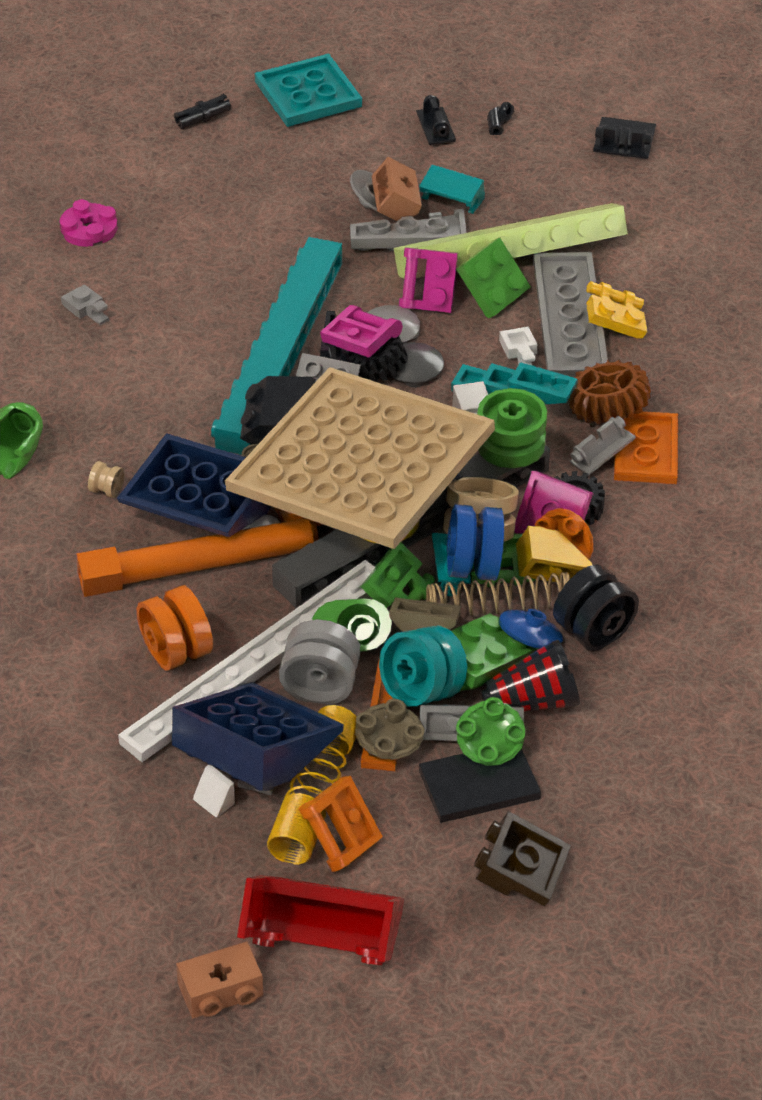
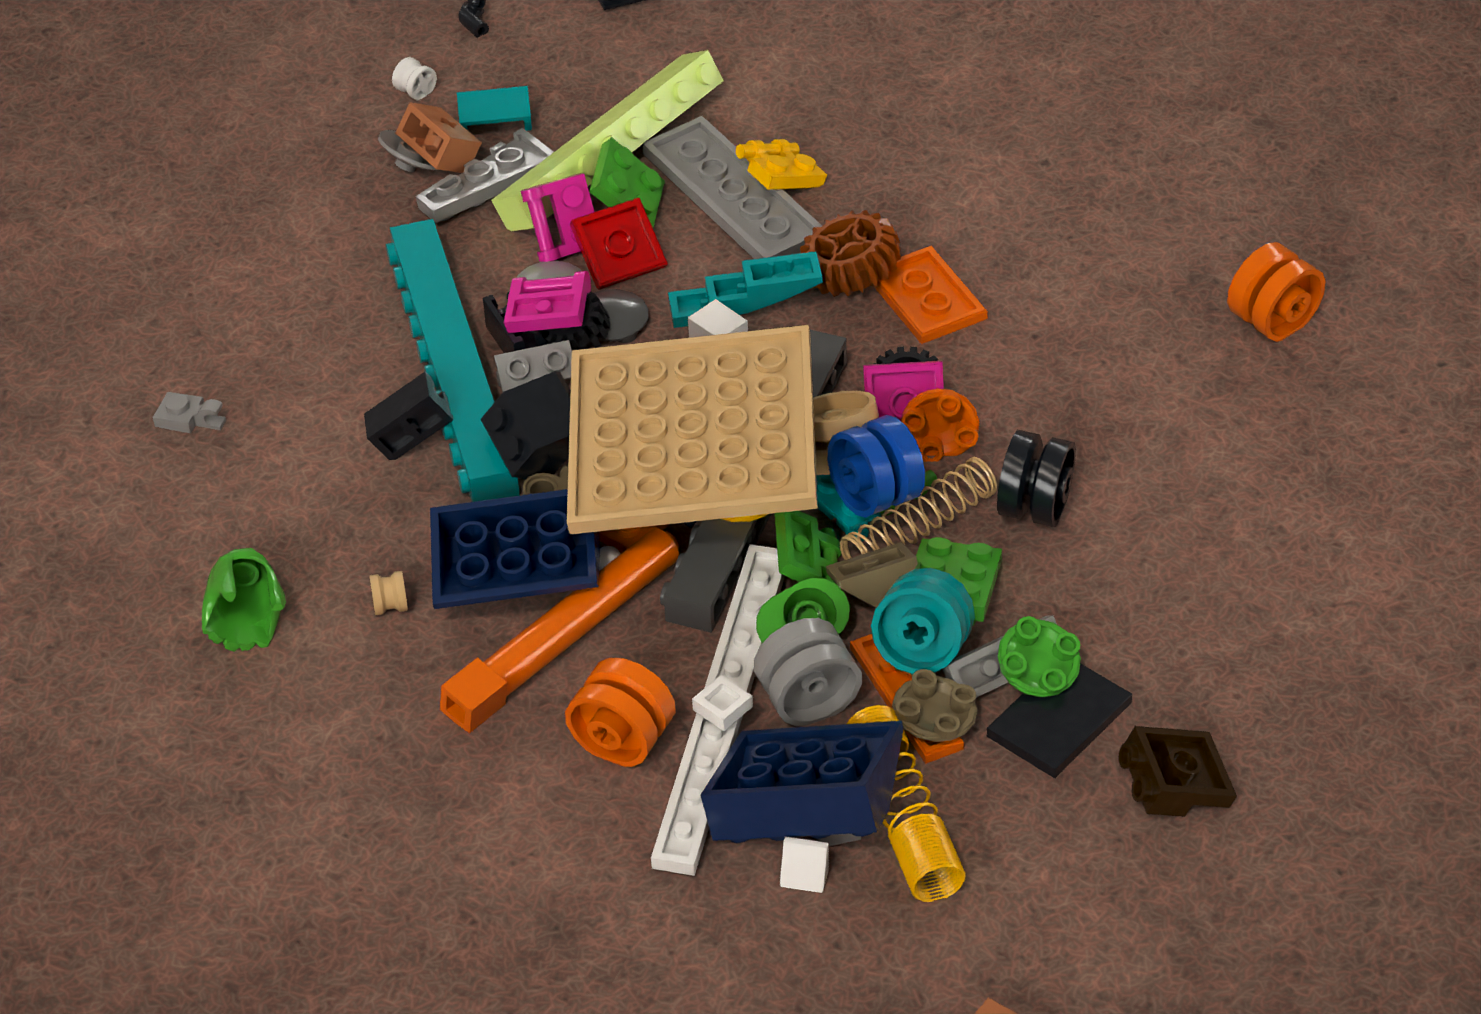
camera: 30 degrees left, 0 degrees up
dark pink plate [59,199,118,247] -> none
black pin [174,93,231,130] -> none
red windscreen [237,875,404,965] -> none
teal plate [254,53,362,127] -> none
orange plate [298,776,383,872] -> none
black hinge [416,95,456,145] -> none
bright green wheel [477,388,547,468] -> none
black cone [481,640,580,712] -> none
white plate [499,327,537,365] -> none
blue dish [499,609,563,649] -> none
yellow slope [516,526,592,582] -> none
light grey hinge [570,416,636,476] -> none
none -> black hinge [364,371,453,460]
none -> white wheel [392,57,437,101]
none -> red tile [569,198,668,290]
none -> white plate [692,675,753,731]

